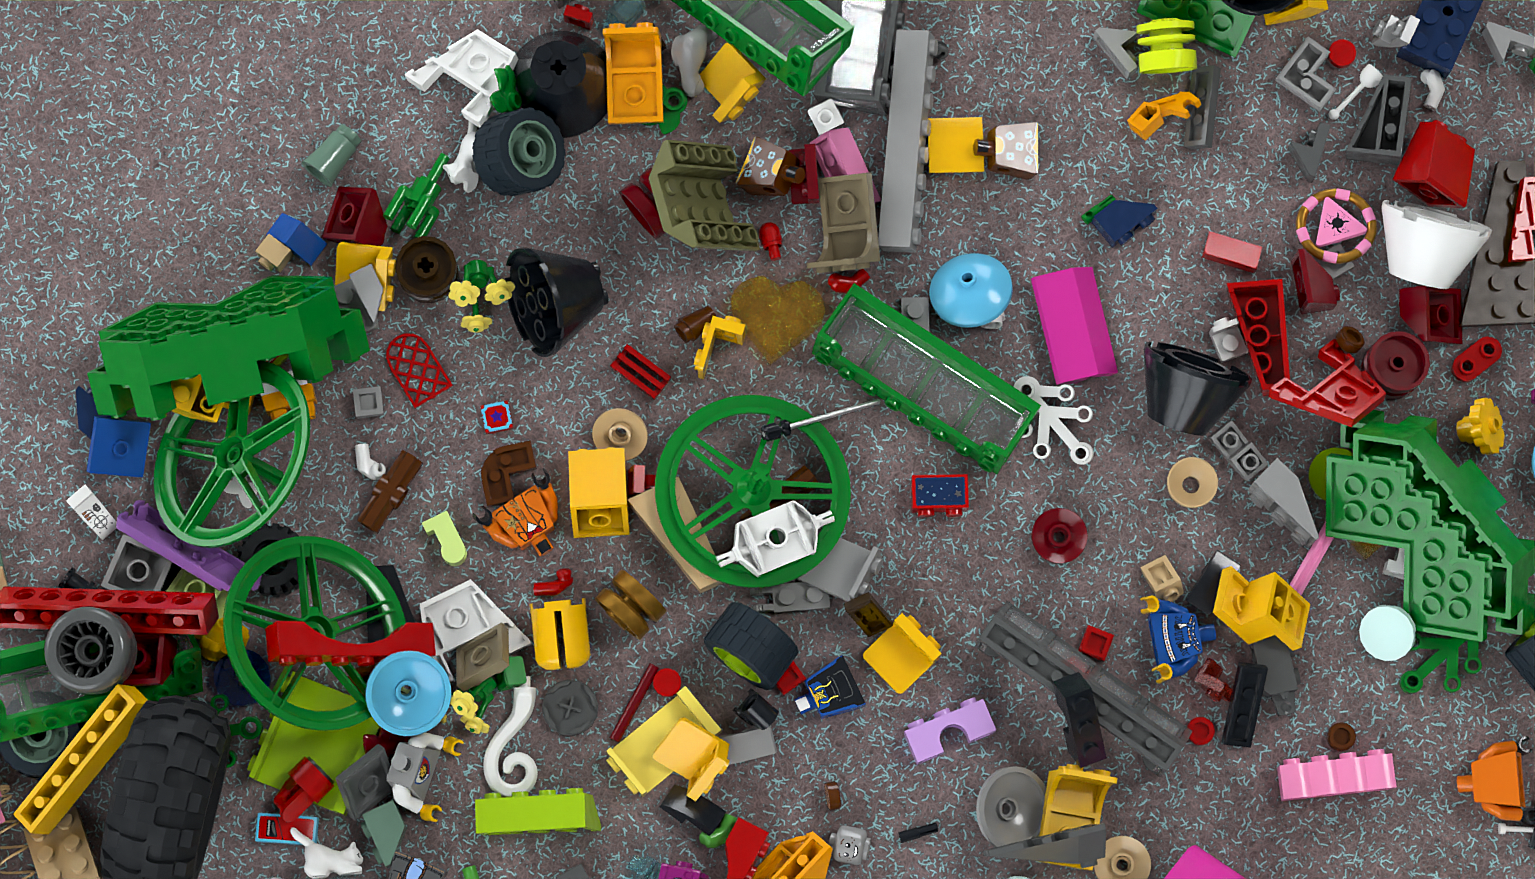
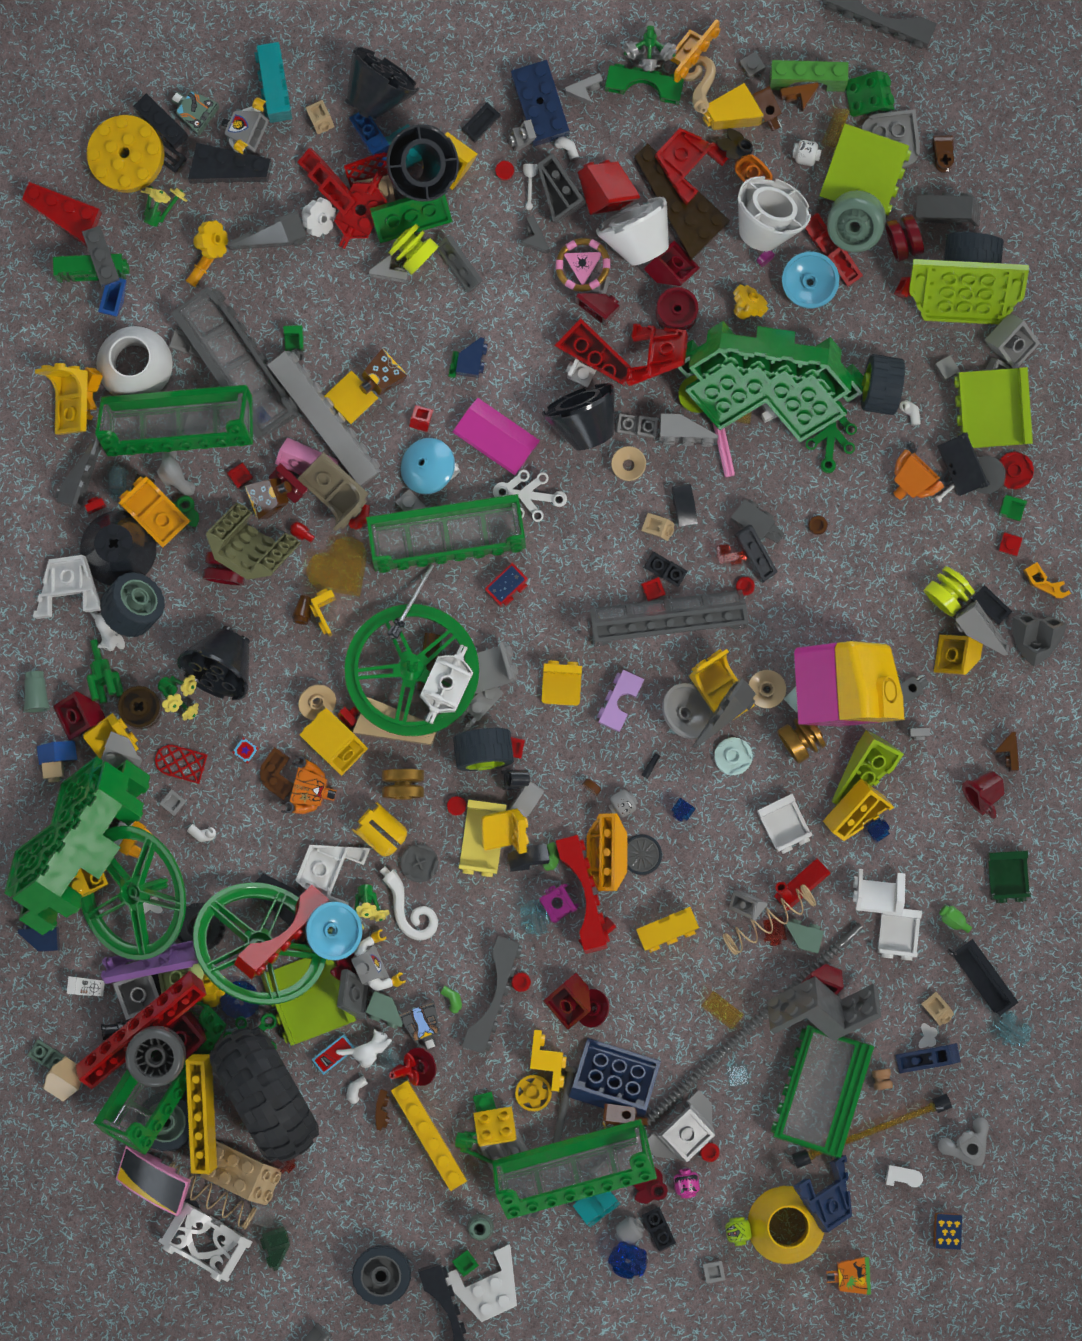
camera: 40 degrees left, 5 degrees up
blue plate [86,416,151,477] -> none
red piece [273,756,335,822] -> none
reddish brown piece [357,450,423,534] -> none
yellowish green leg [422,511,467,566] -> none
dark tan plate [456,622,509,692] -> none
lime wedge [475,788,601,835] -> none
green plate [489,65,521,113] -> none
green slope [495,656,527,692] -> none
red arm [533,568,574,596] -> none
dark red bar [609,663,659,743] -> none
red tile [610,344,671,400] -> none
yellow bracket [700,43,766,123] -> none
torso [794,655,866,719] -> none
white bracket [808,98,844,135] -> none
dark brown plate [844,592,893,637] -> none
dark red dish [1031,508,1088,564] -> none
black arch [1052,672,1107,768] -> none
light orange piece [1127,91,1202,141] -> none
blue torso [1140,595,1216,684] -> none
slope [1201,231,1262,273] -> none
yellow bracket [1213,566,1310,651] -> none
light grey brick [1275,36,1337,112] -> none
bright pink brick [1277,749,1397,801] -> none
reddish brown tile [1336,326,1365,354] -> none
light aqua tile [1359,605,1416,661] -> none
red plate [1451,336,1502,382] -> none
none -> red tile [227,462,253,489]
none -> green panel [283,325,304,351]
none -> red slope [409,405,434,432]
none -> black slope [643,552,688,588]

